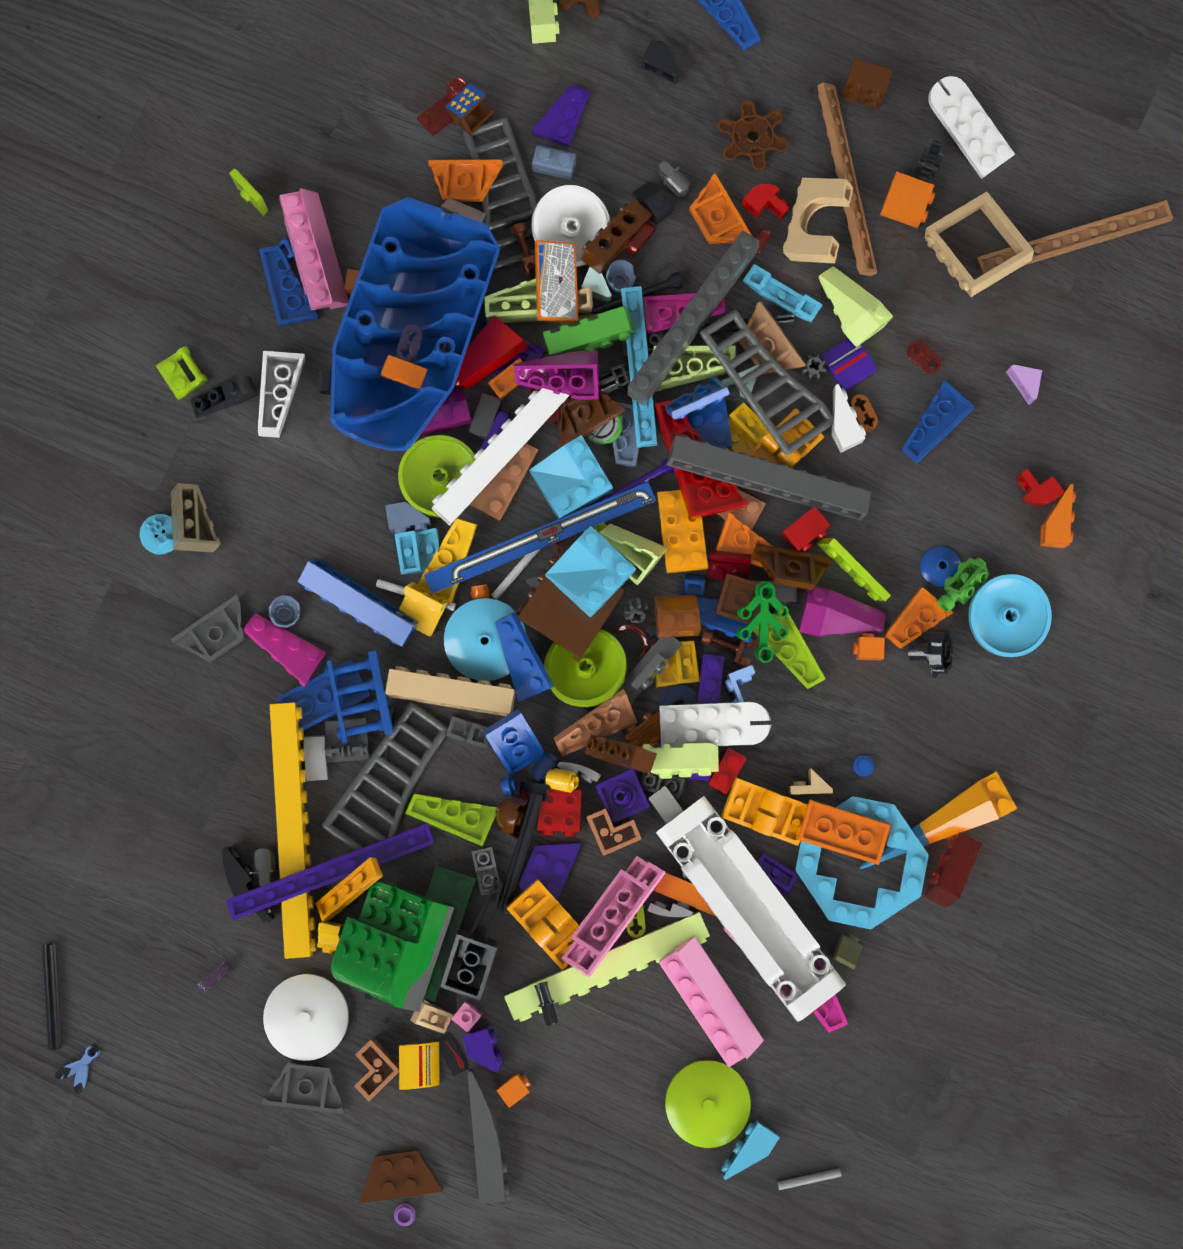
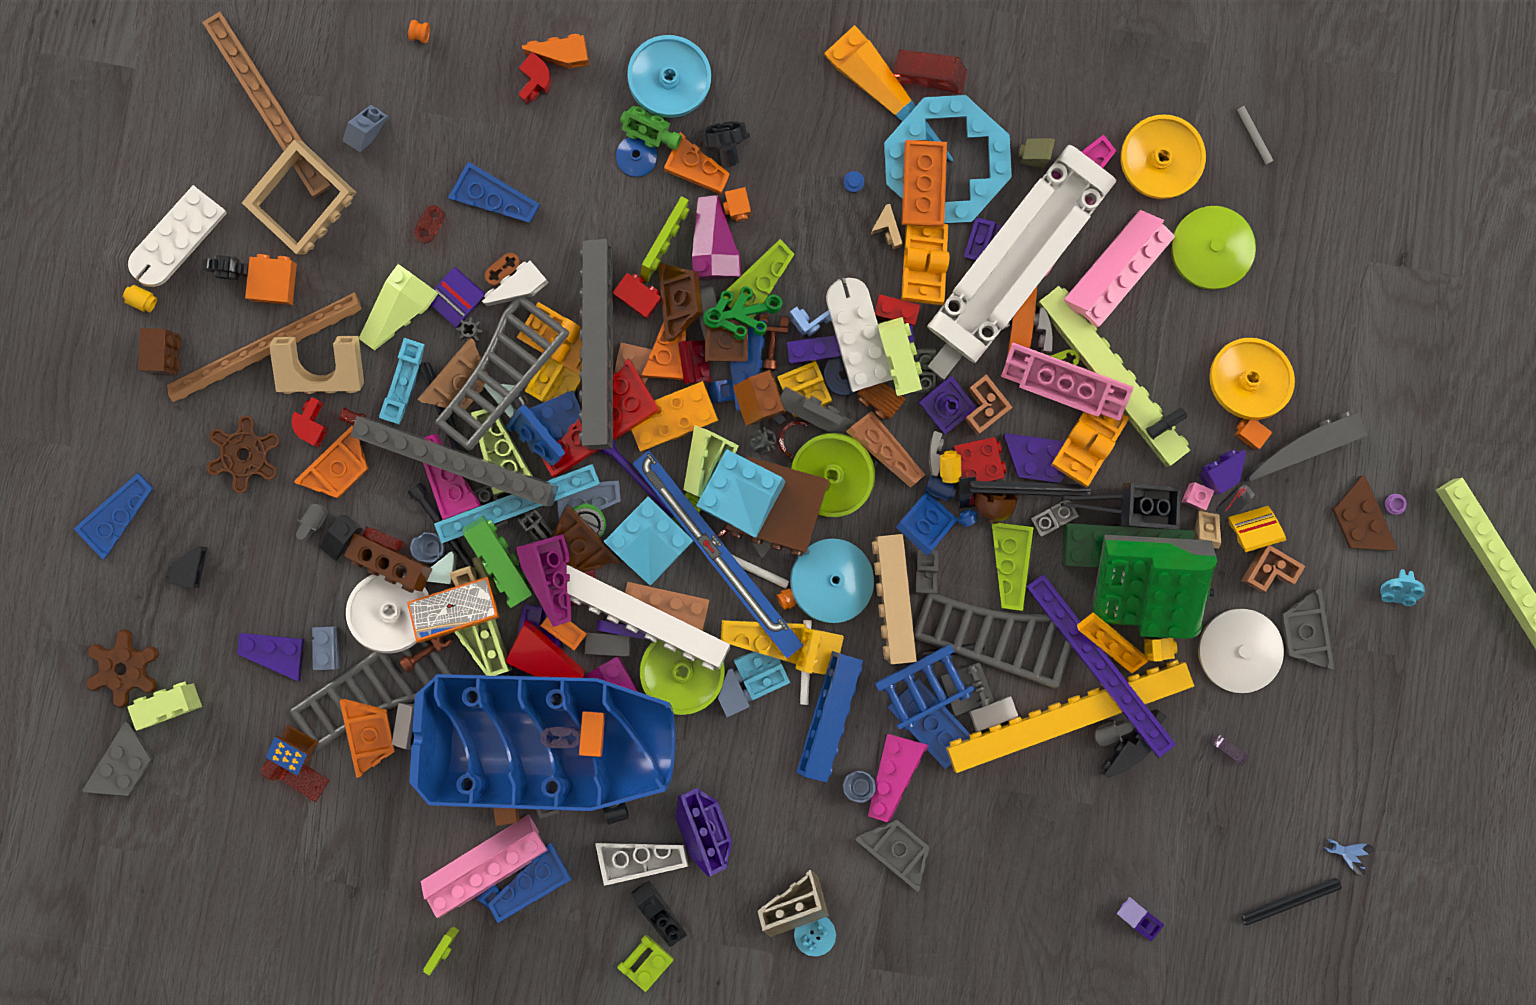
camera: 105 degrees left, 5 degrees up
blue wing [495,612,554,702] -> none
reddish brown brick [585,734,657,774] -> none
medium azure slope [721,1120,780,1180] -> none
lavender slope [1006,365,1042,405] -> none
none -> yellow brick [123,285,157,313]
none -> sand blue slope [343,105,388,152]
none -> orange wheel [408,20,430,44]
none -> dark purple wedge [676,788,732,876]
none -> slope [1117,897,1164,941]
none -> yellow dish [1121,115,1206,199]
none -> yellow dish [1210,338,1295,420]
none -> medium azure plate [1380,569,1425,606]

